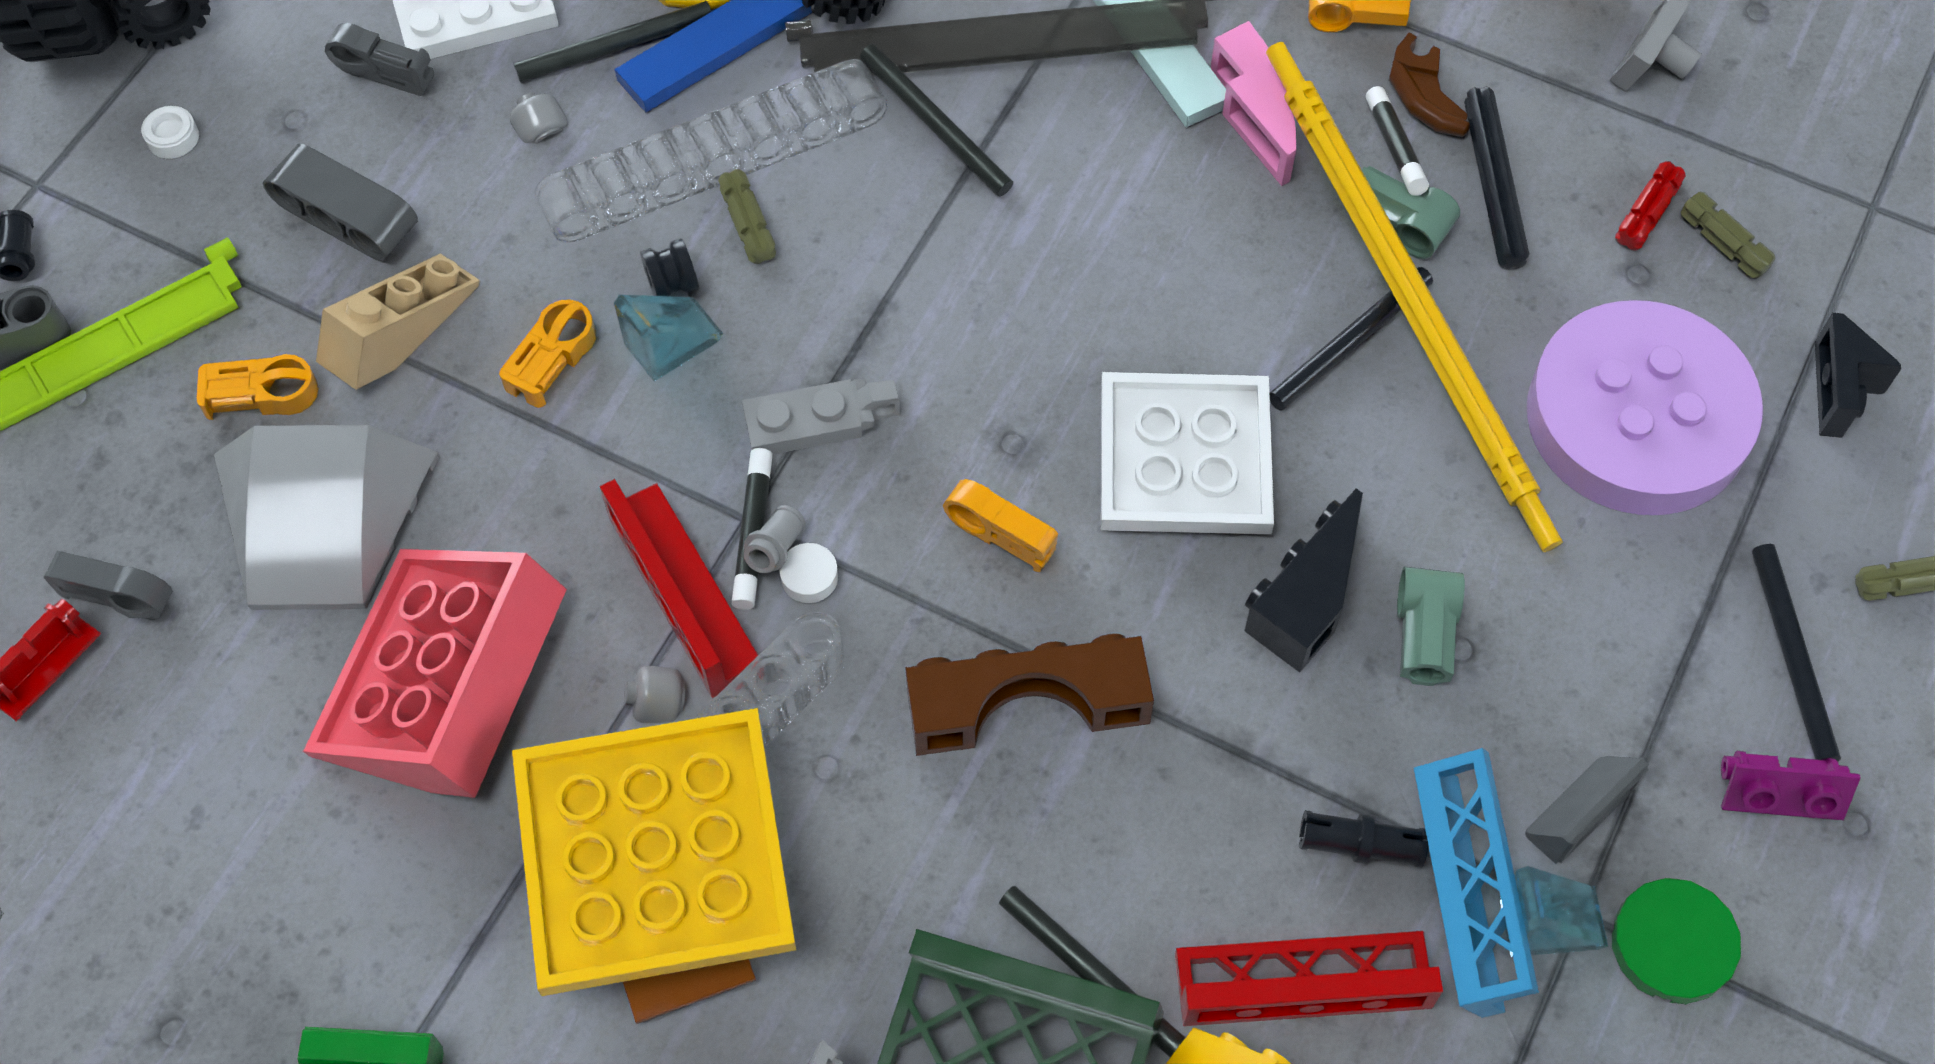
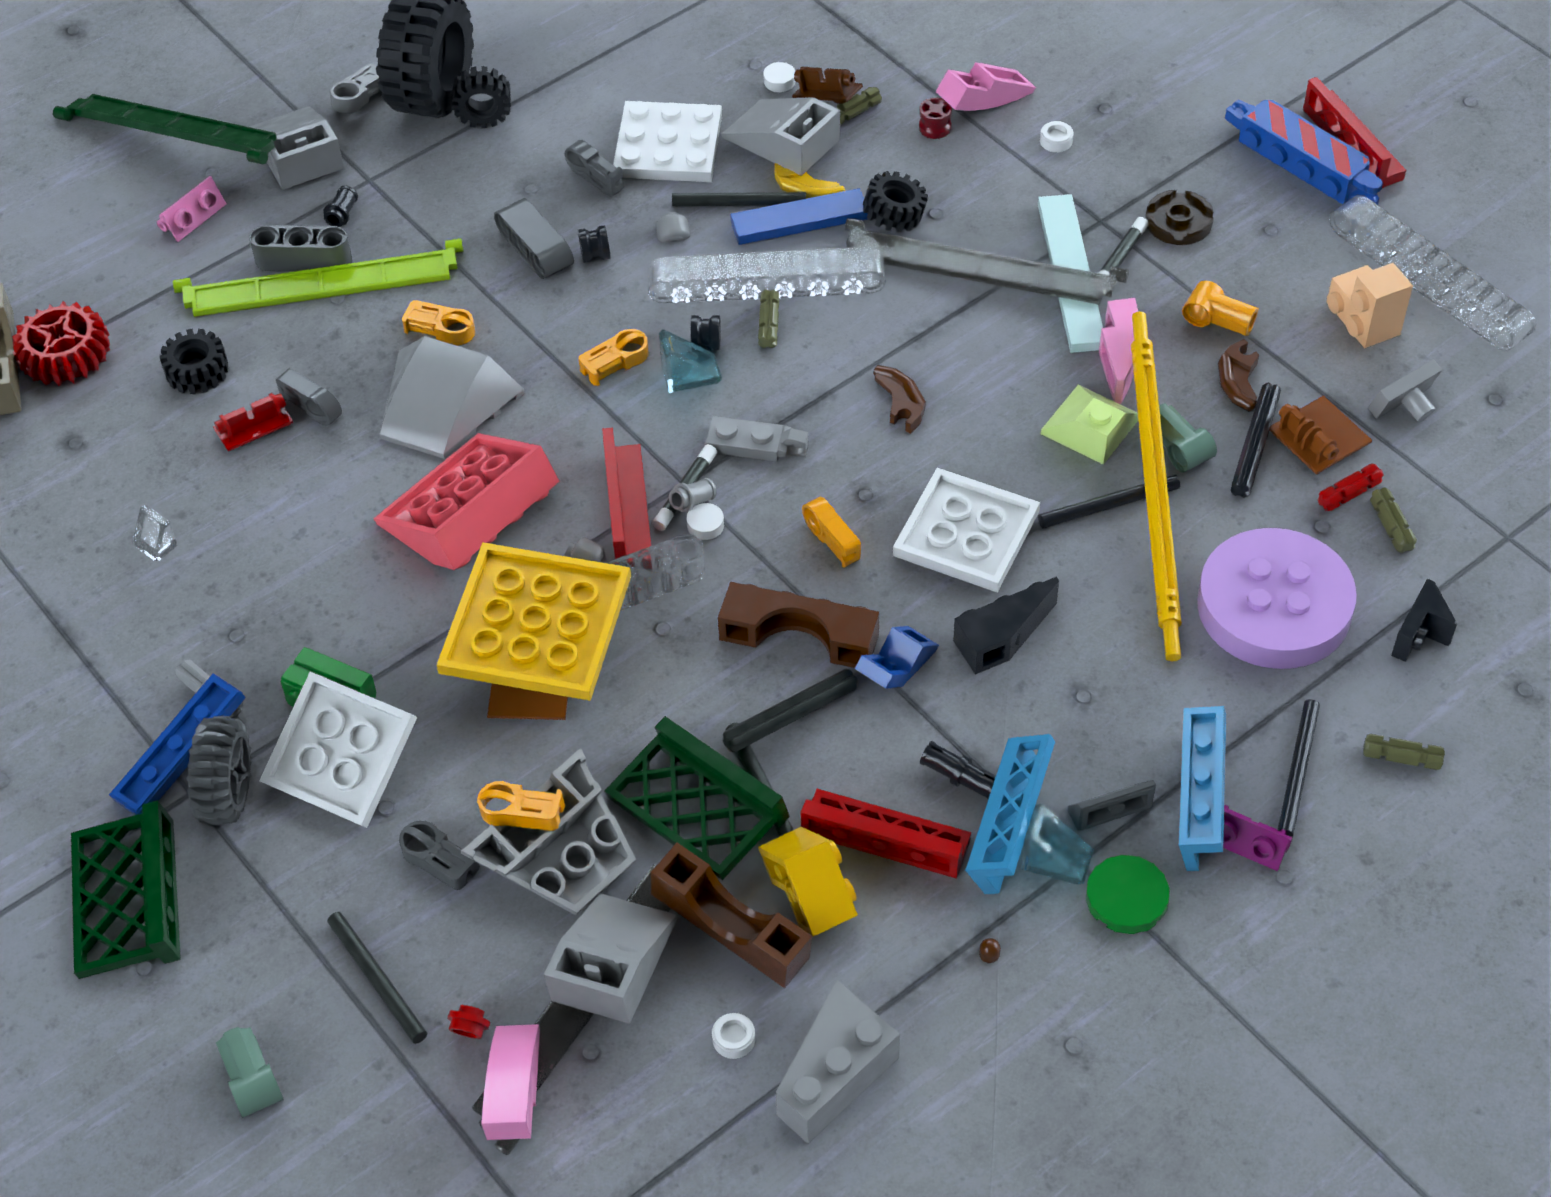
camera: 25 degrees right, 10 degrees down
white tile [141,106,199,159] -> none
tan slope [316,253,480,390] -> none
pearl dark grey bar [859,44,1013,197] -> none
bar [1366,86,1429,196] -> none
sand green piece [1397,566,1465,686] -> none
none -> black wheel [578,225,611,263]
none -> pearl dark grey axle [722,669,858,752]
none -> blue slope [855,626,939,689]
none -> reddish brown piece [873,365,926,434]
none -> yellowish green slope [1041,385,1138,465]
none -> dark azure fence [1179,706,1226,871]
none -> dark orange hinge [1269,395,1372,475]

